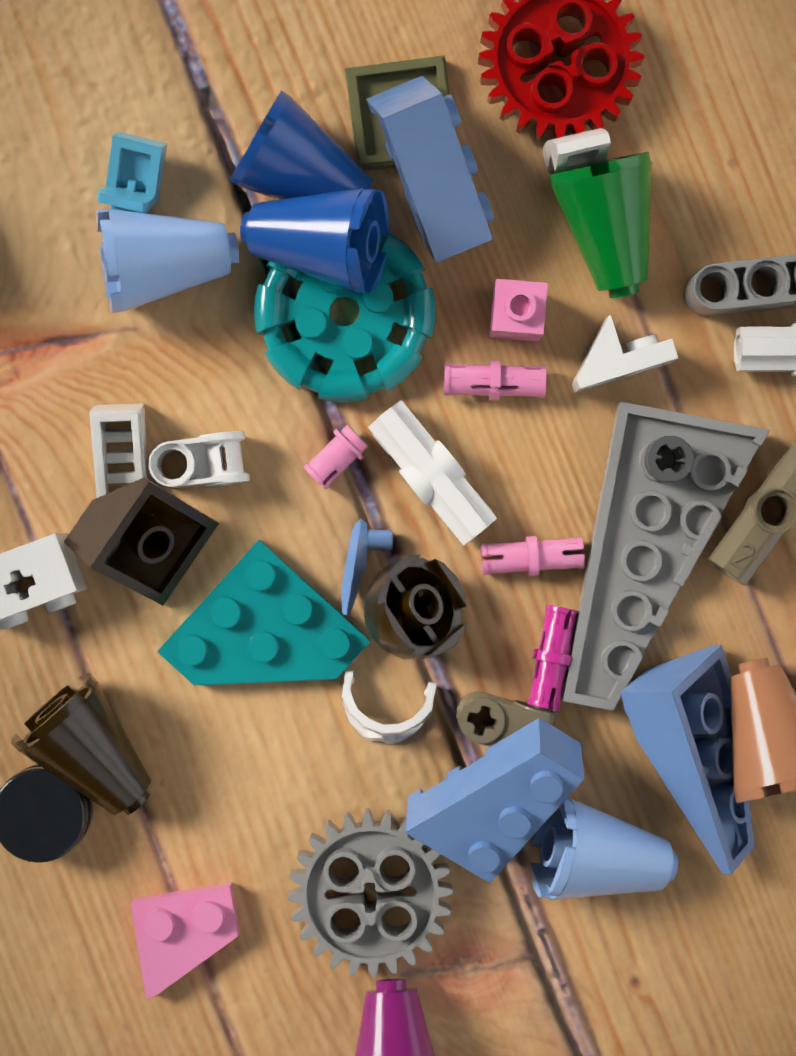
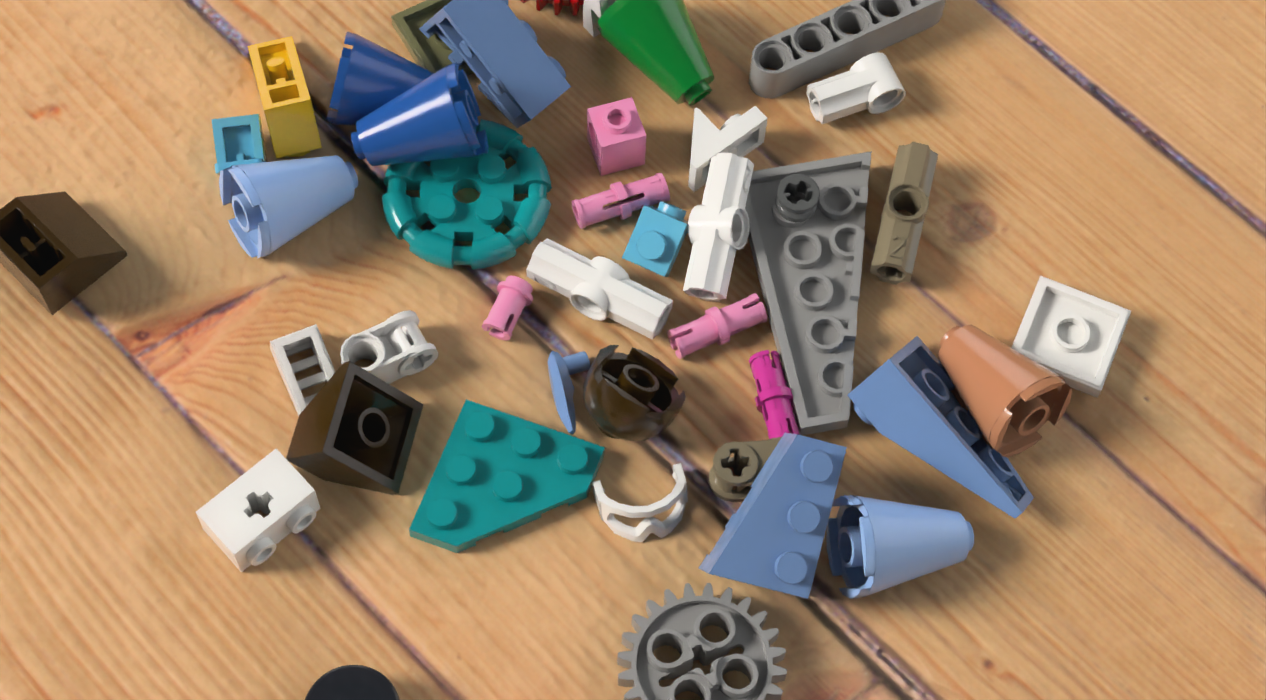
camera: 25 degrees left, 25 degrees down
dark brown cone [11,673,151,815] -> none
none -> yellow slope [248,36,322,159]
none -> medium azure bracket [622,201,688,277]
none -> white piece [683,153,754,302]

